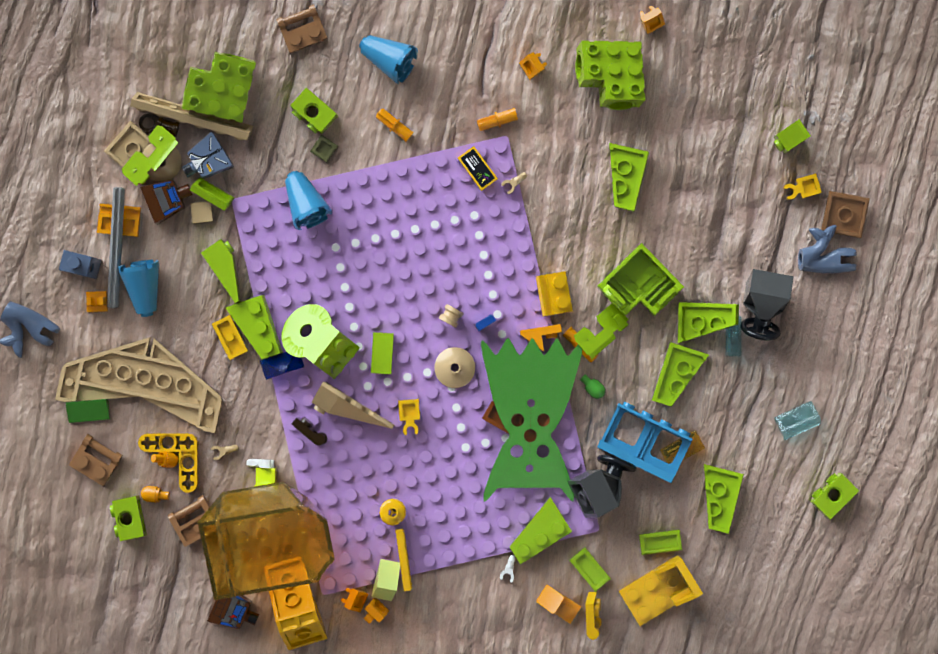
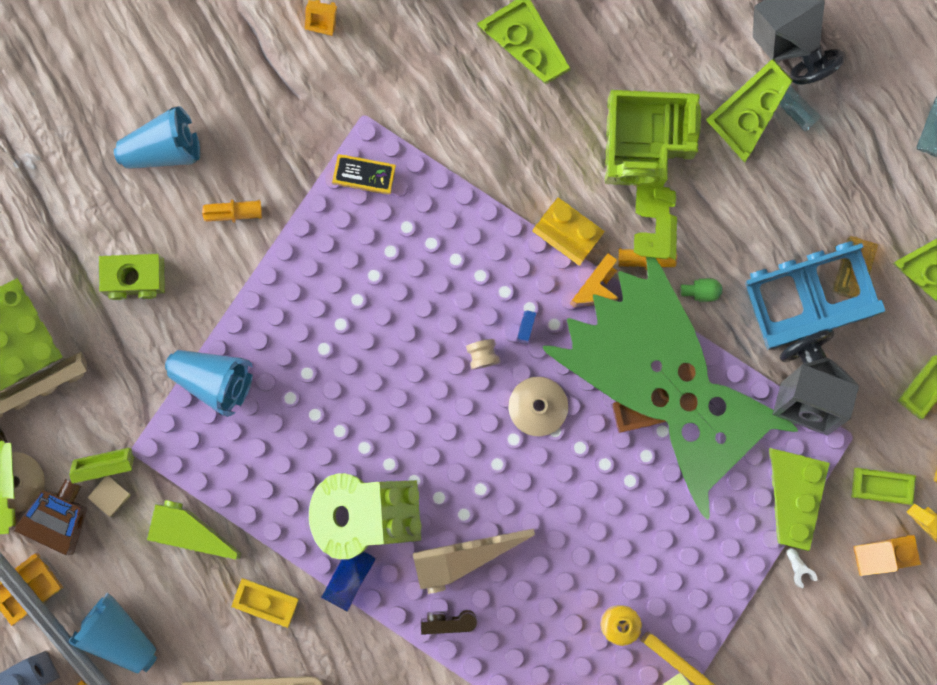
camera: 50 degrees left, 5 degrees down
sand blue torso [182,132,234,179] -> none
lime wing [225,295,283,359] -> none
medium nougat plate [276,4,328,54] -> none
olive tile [310,135,338,163] -> none
lime tile [371,332,394,374] -> none
yellow plate [398,399,420,435] -> none
light orange axle [477,108,518,131] -> none
tan piece [501,172,527,194] -> none
lime wing [651,342,709,407] -> none

